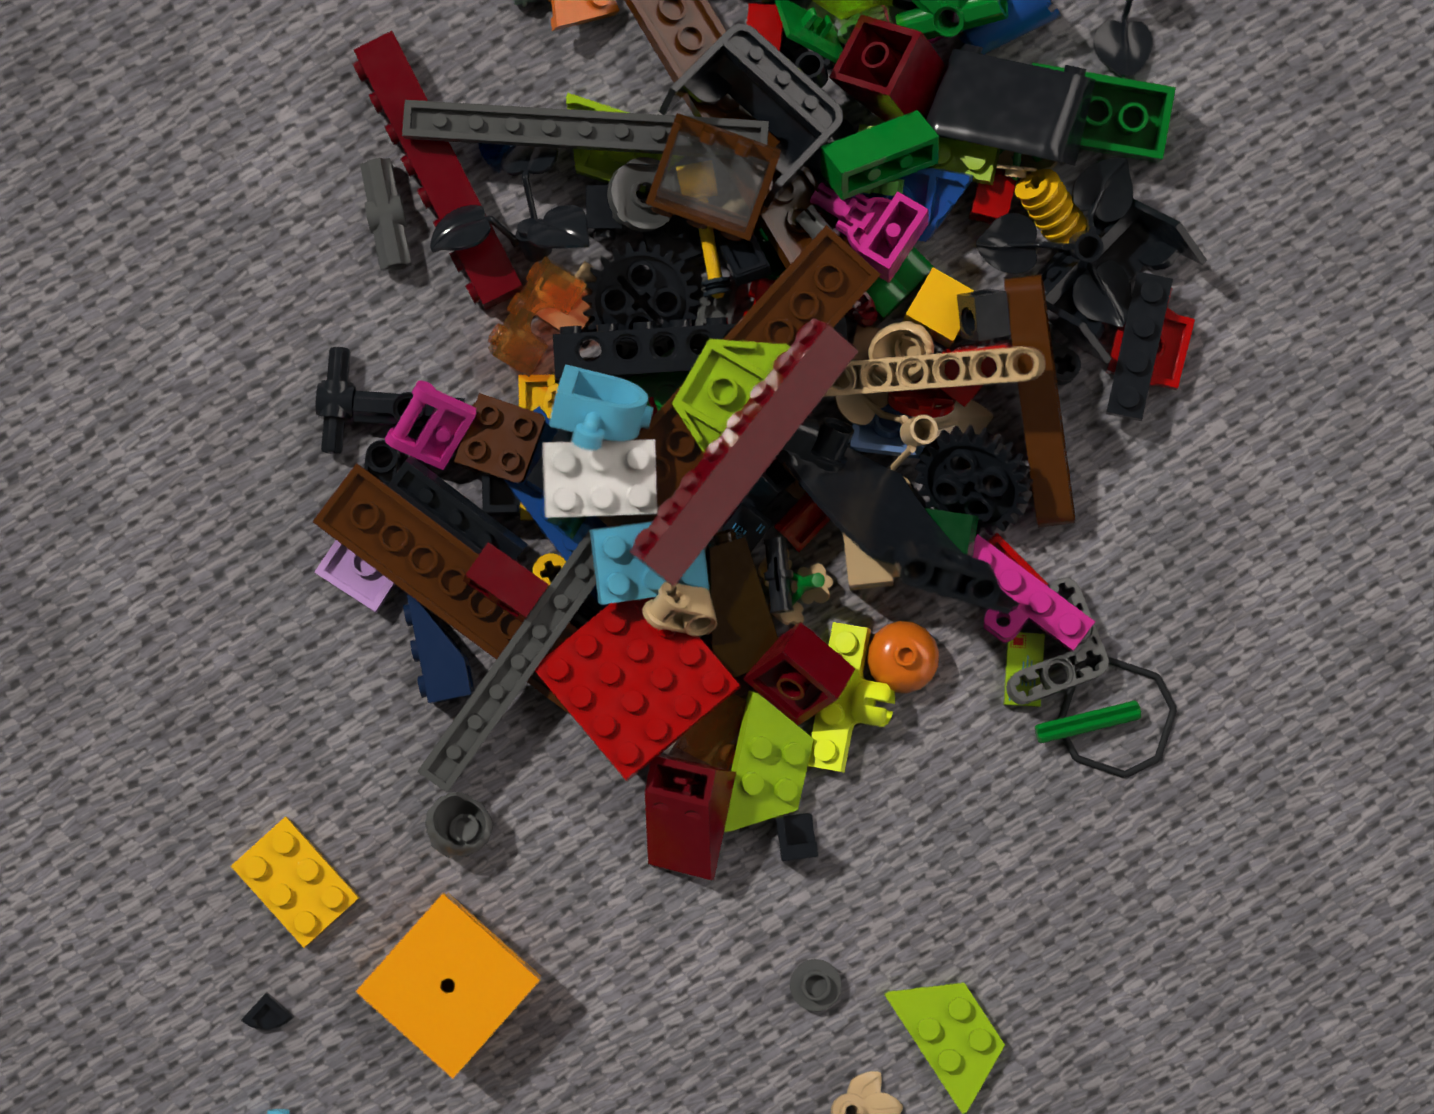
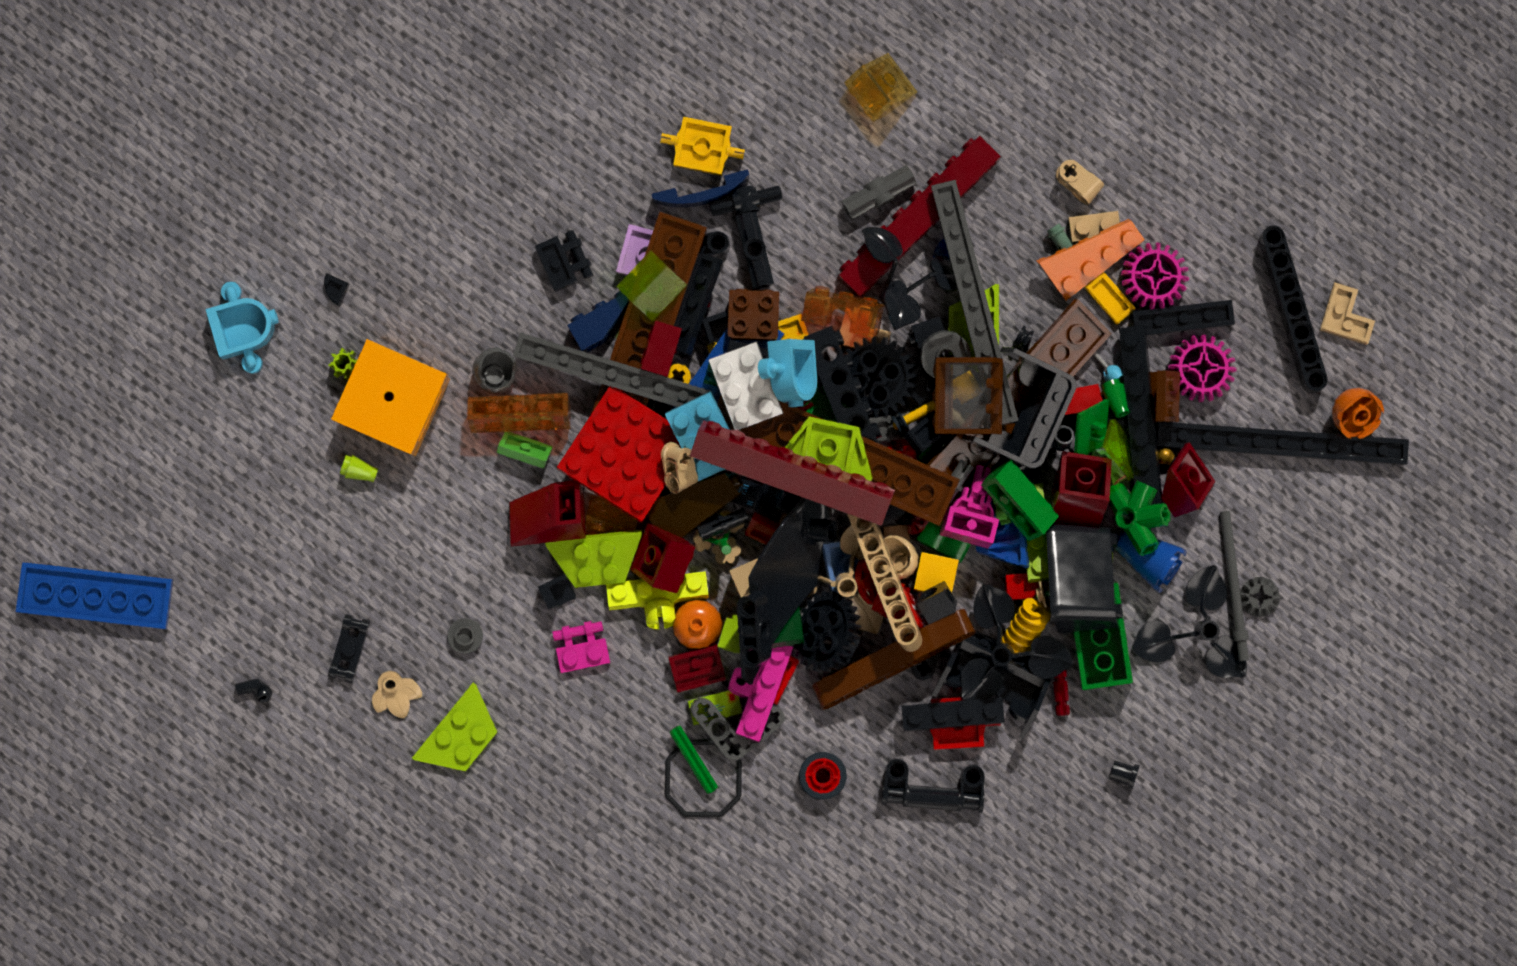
camera: 75 degrees right, 0 degrees up
yellow plate [231,816,360,948] -> none
dark pink plate [385,380,476,470] -> none
none -> lime gear [328,348,357,380]
none -> lime cone [339,454,378,483]
none -> clear orange brick [467,393,571,433]
none -> bright green plate [497,430,553,469]
none -> black plate [535,230,593,292]
none -> dark pink plate [552,621,610,673]
none -> clear neon green slope [616,250,687,321]
none -> dark blue slope [651,169,749,208]
none -> yellow plate [660,117,745,176]
none -> dark red plate [668,644,726,693]
none -> lime brick [717,614,740,655]
none -> wheel [799,752,847,800]
none -> clear yellow slope [844,53,918,122]
none -> black piece [882,758,985,813]
none -> black bush [1012,325,1034,351]
none -> dark red axle [1053,670,1070,716]
none -> black bush [1109,761,1140,790]

